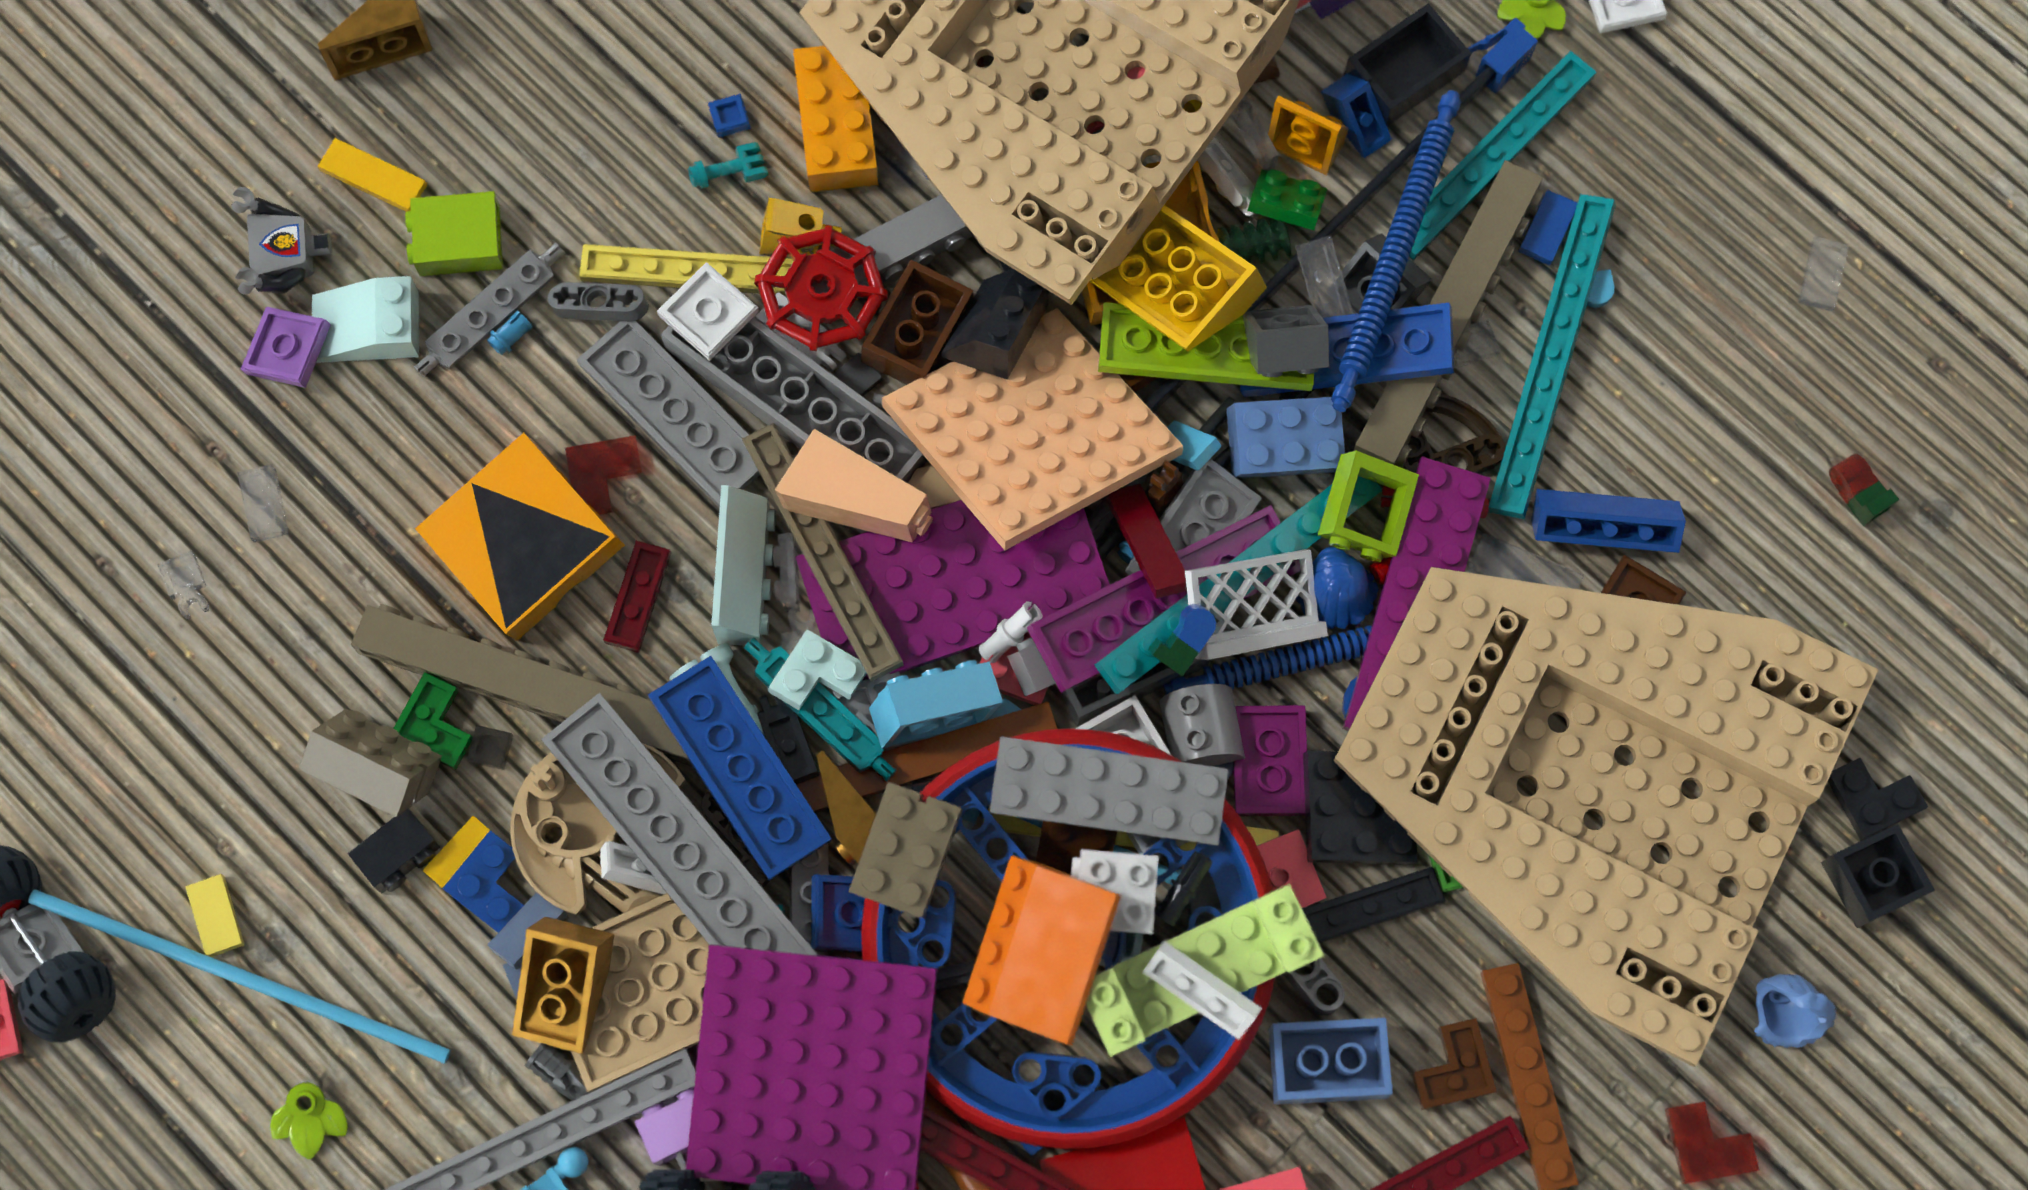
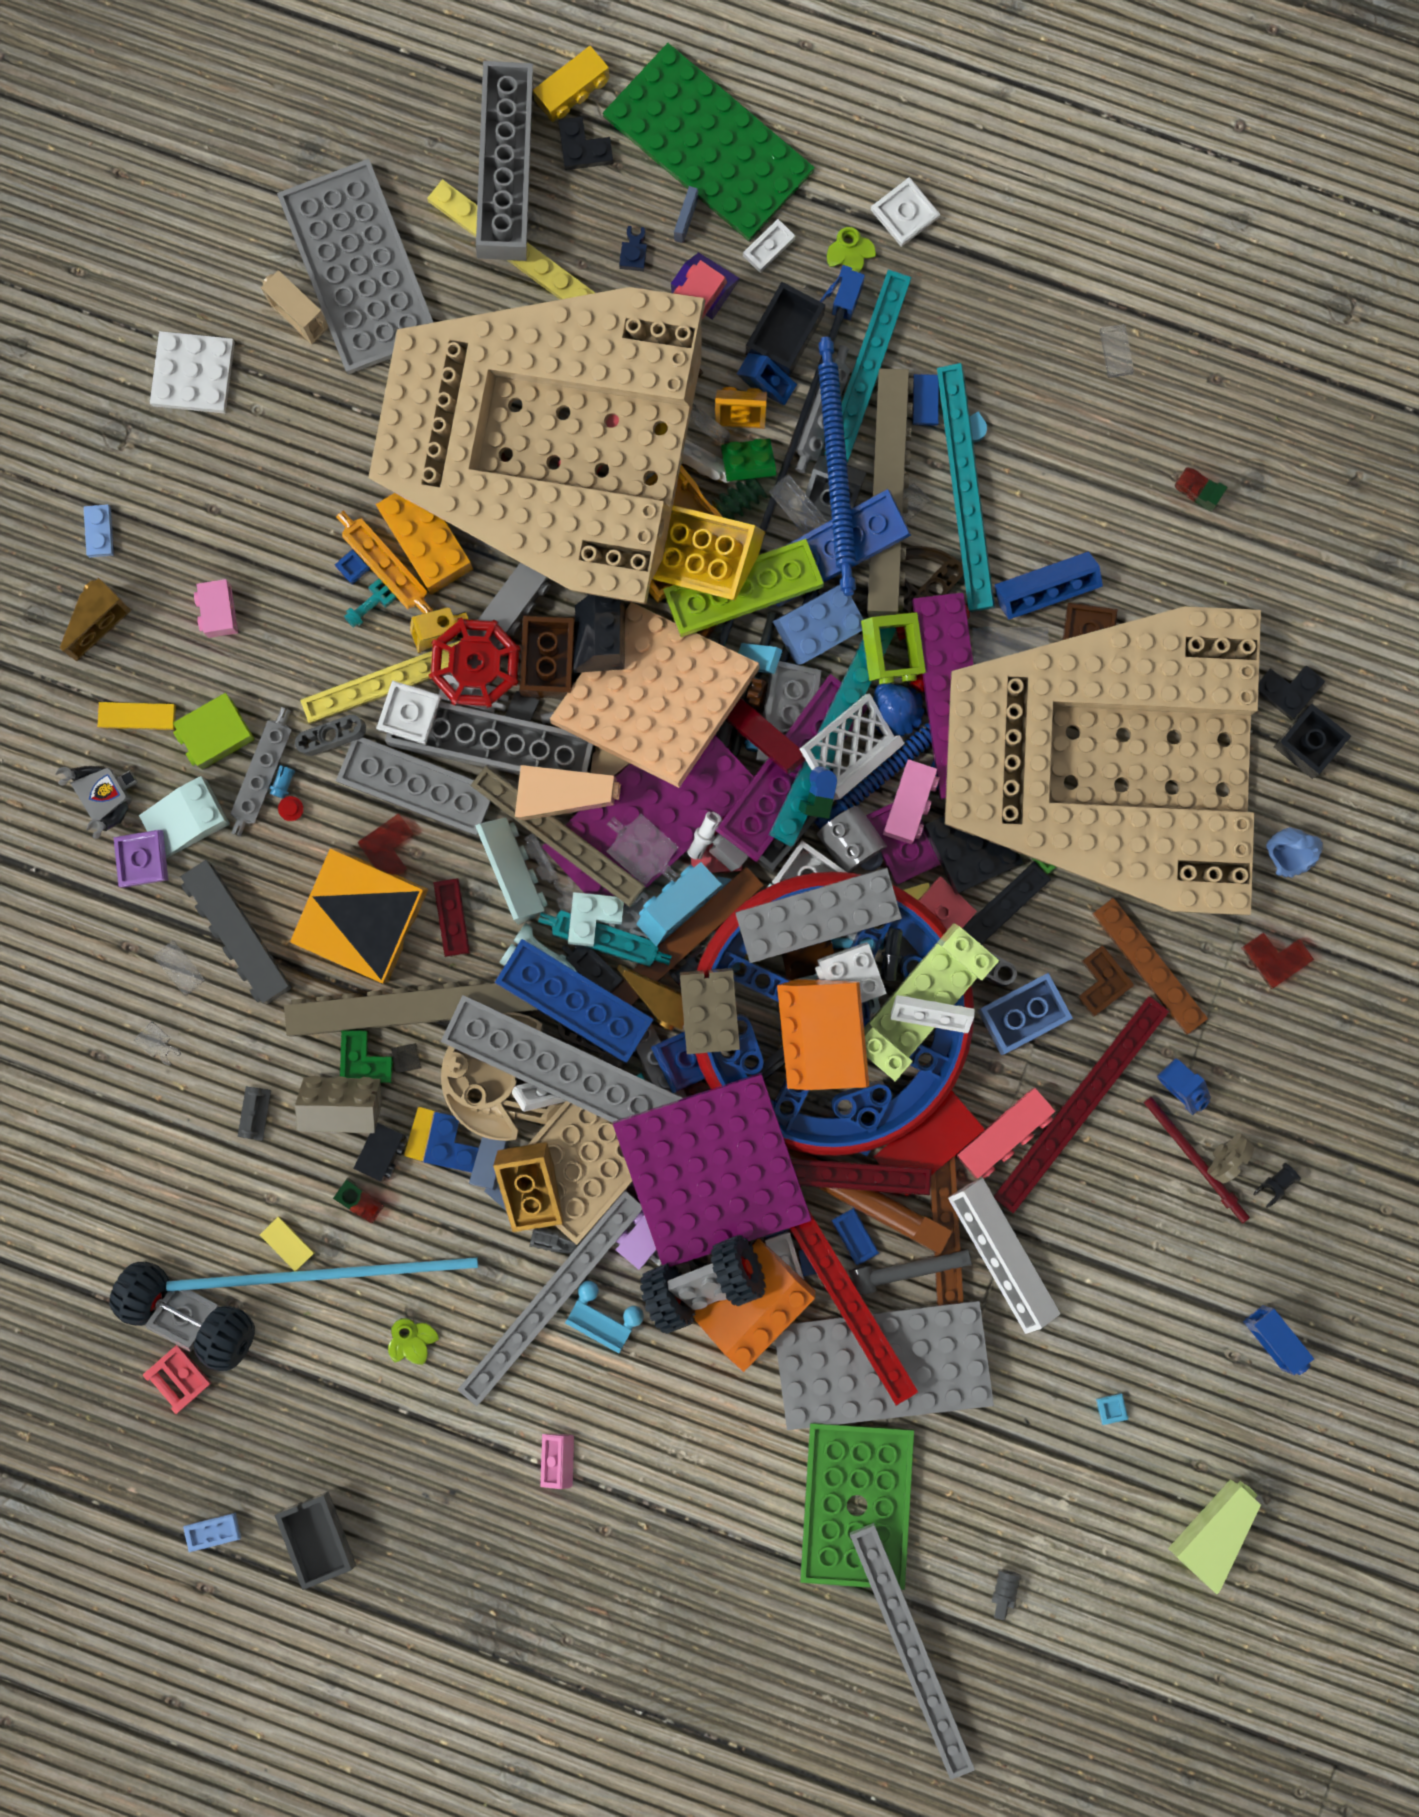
camera: 20 degrees left, 10 degrees up
dark grey slope [1243,305,1329,377] -> none
none -> dark grey brick [180,860,293,1005]
none -> bright pink brick [194,579,238,638]
none -> dark grey hinge [237,1086,271,1141]
none -> red plate [278,796,304,822]
none -> leg [333,1177,385,1224]
none -> light orange plate [336,511,433,614]
none -> clear plate [607,813,679,886]
none -> light grey plate [795,345,851,473]
none -> bright pink brick [883,759,940,844]

